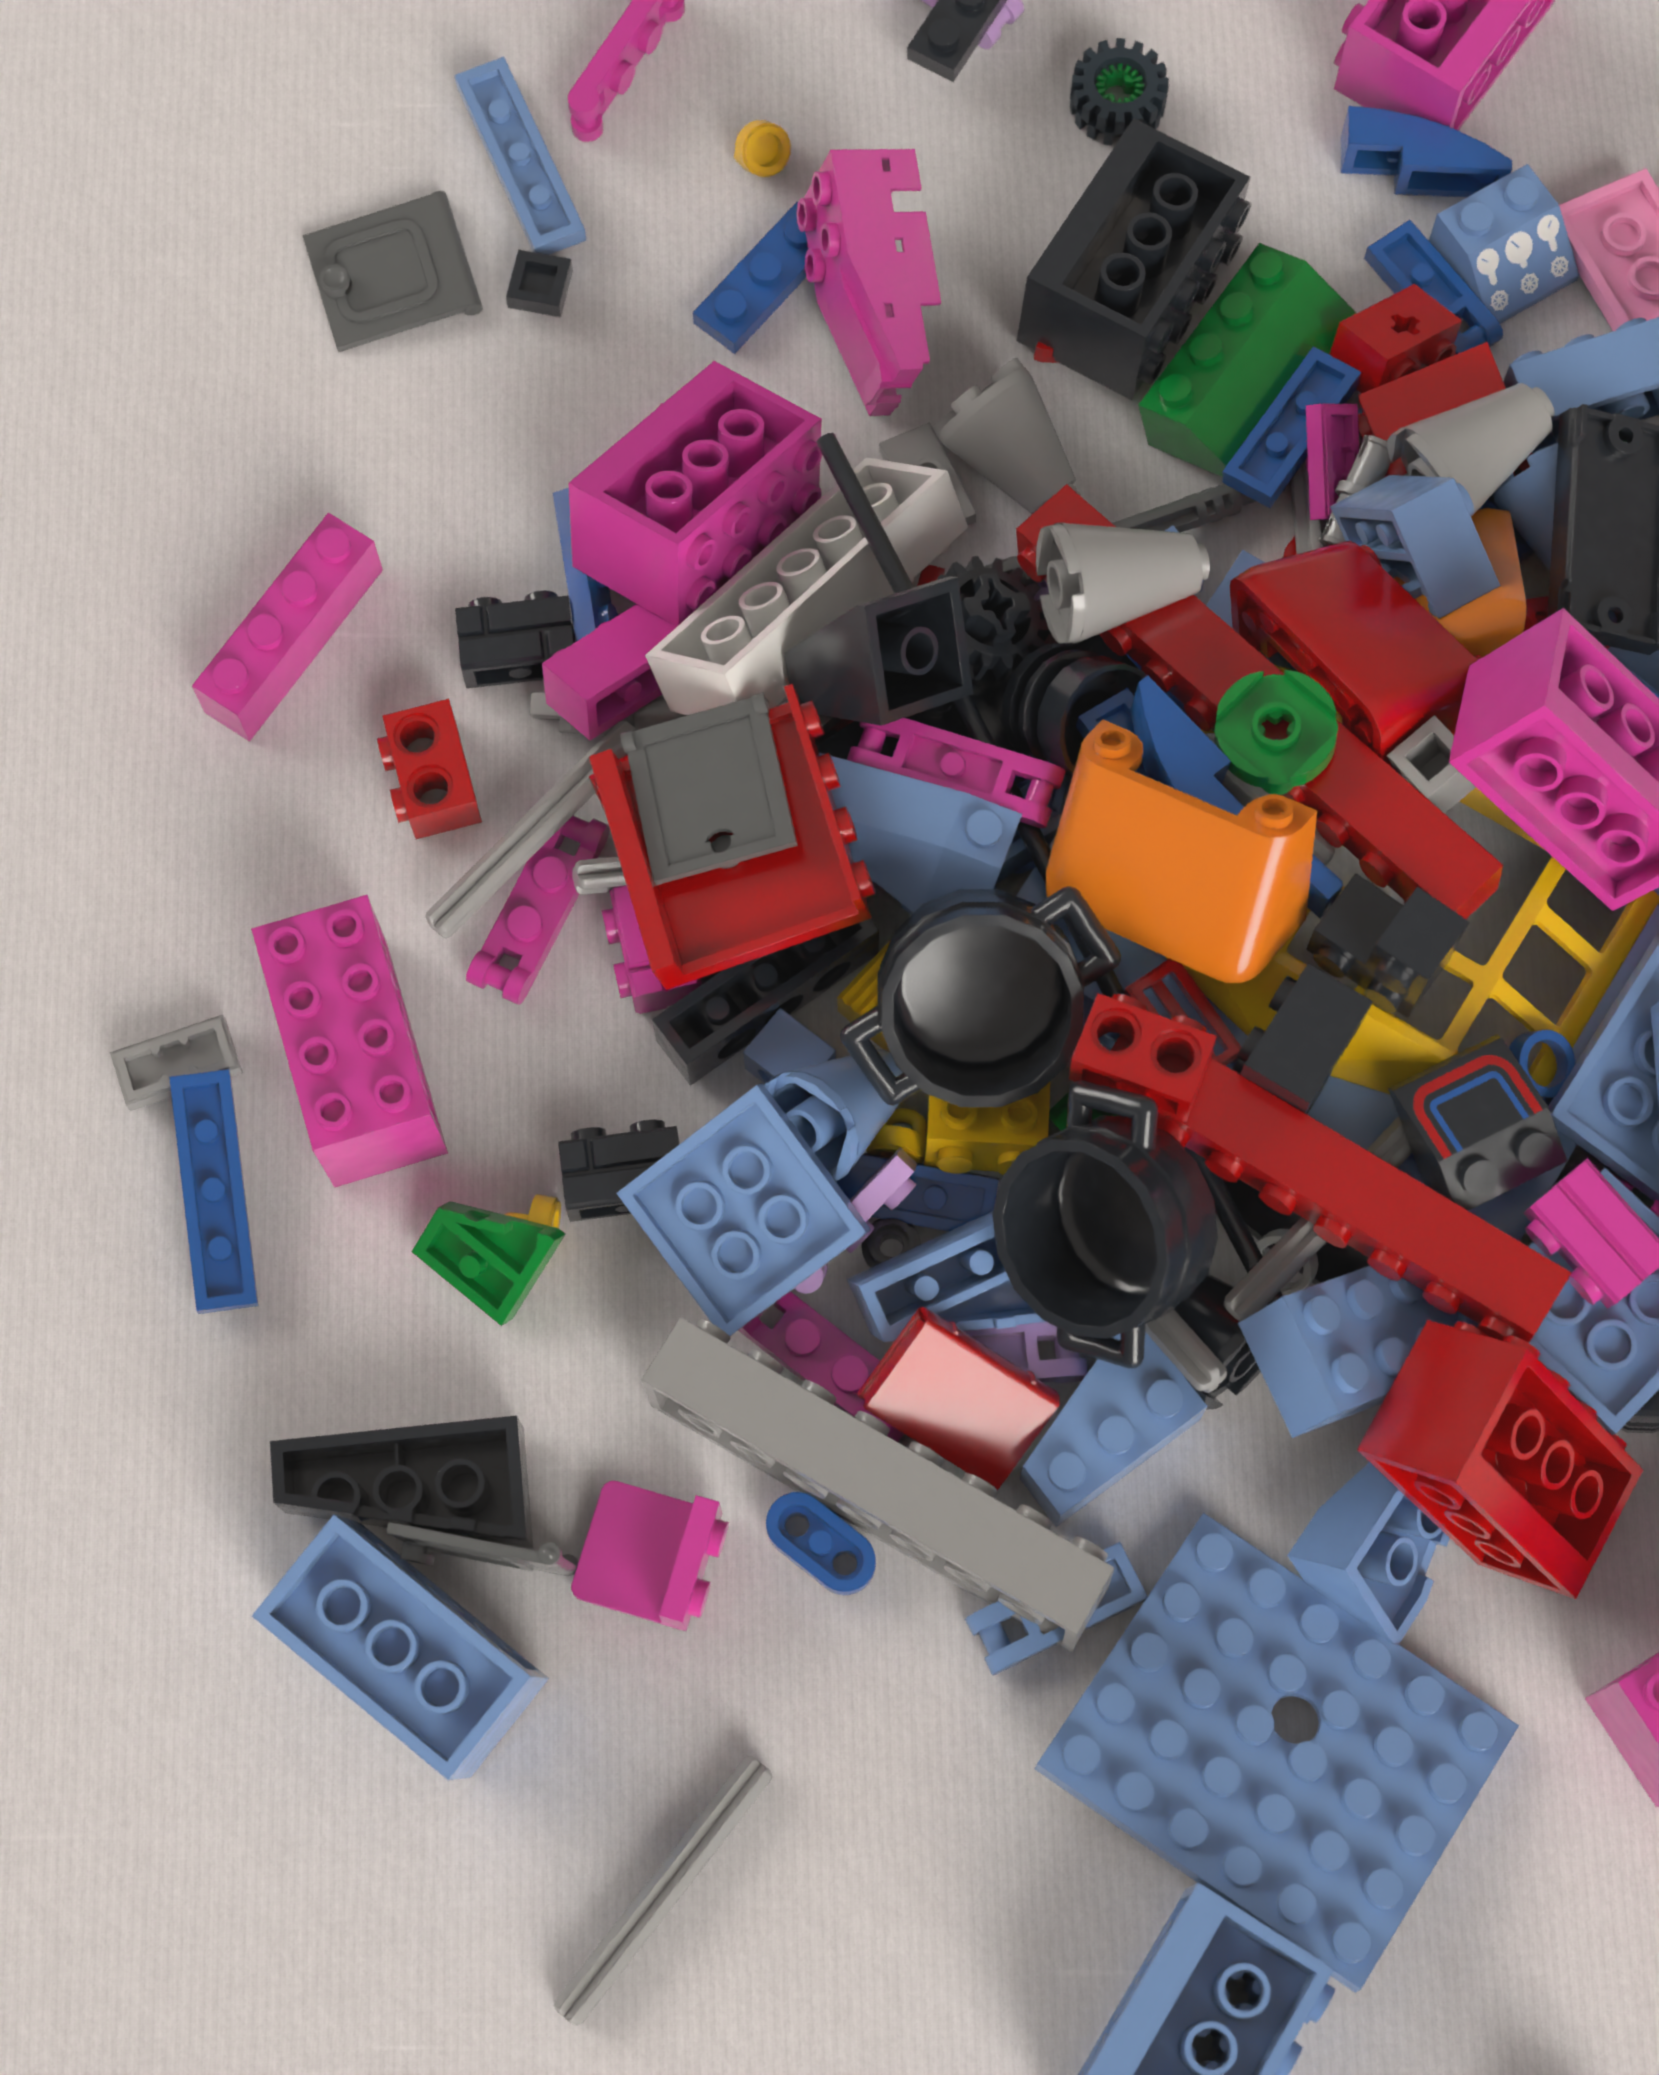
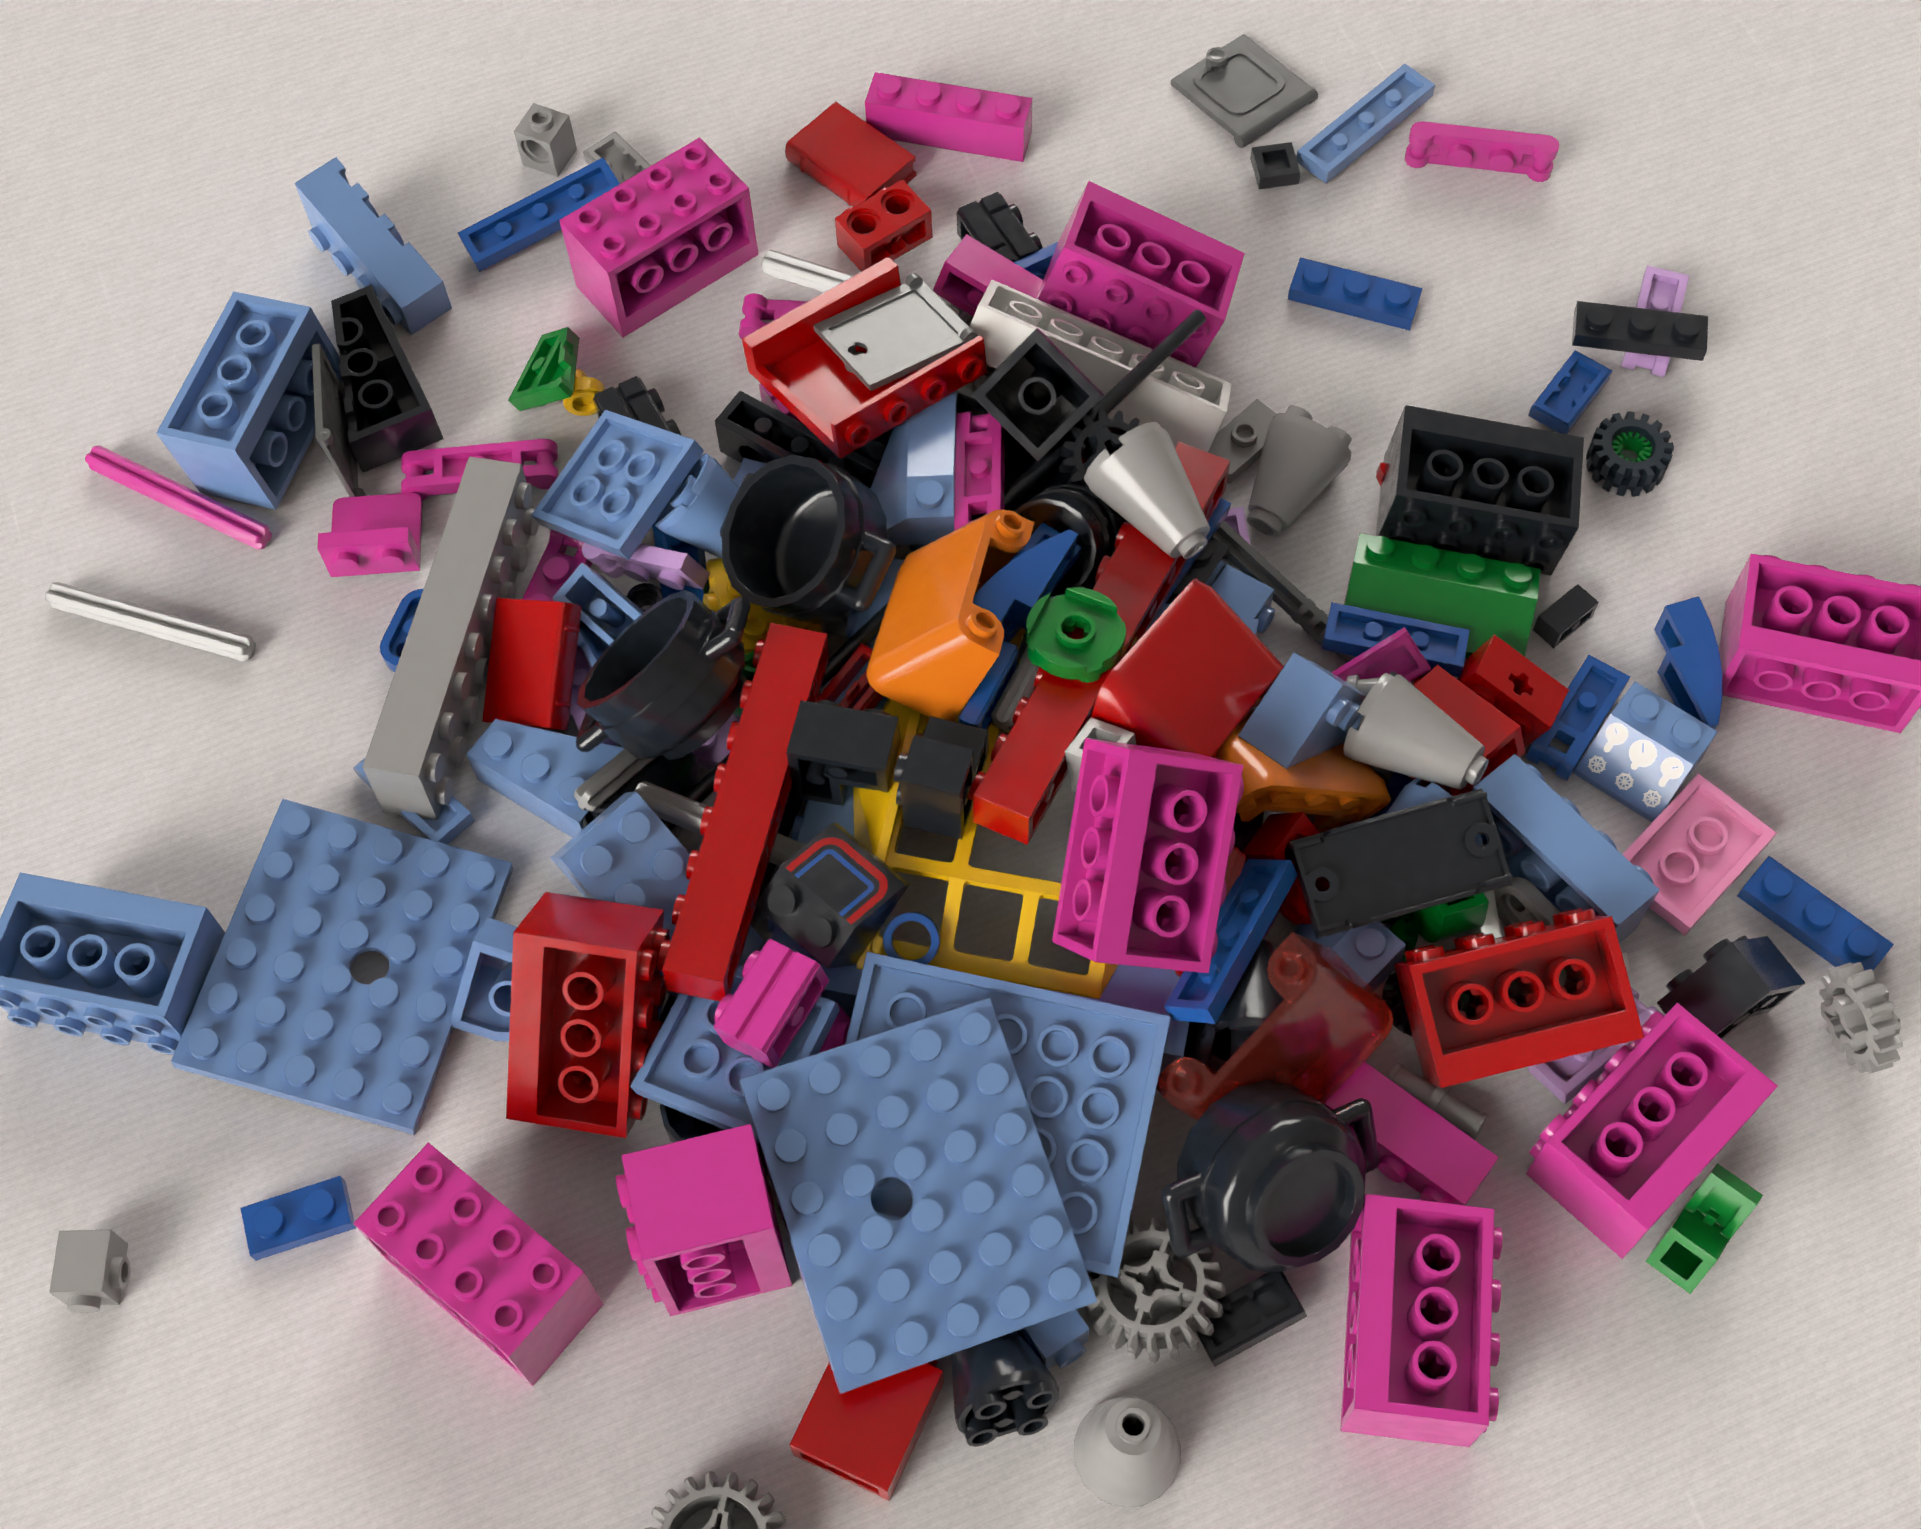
camera: 70 degrees right, 10 degrees down
yellow tile [733,120,791,177] -> none
dark pink piece [797,149,941,416] -> none
red brick [1069,993,1217,1123] -> none
none -> dark pink axle [85,445,272,550]
none -> blue plate [240,1176,356,1261]
none -> medium blue wedge [294,157,452,335]
none -> dark pink plate [401,439,559,501]
none -> light grey brick [514,103,577,177]
none -> red piece [785,101,917,207]
none -> blue plate [1528,350,1613,434]
none -> black piece [1533,584,1599,649]

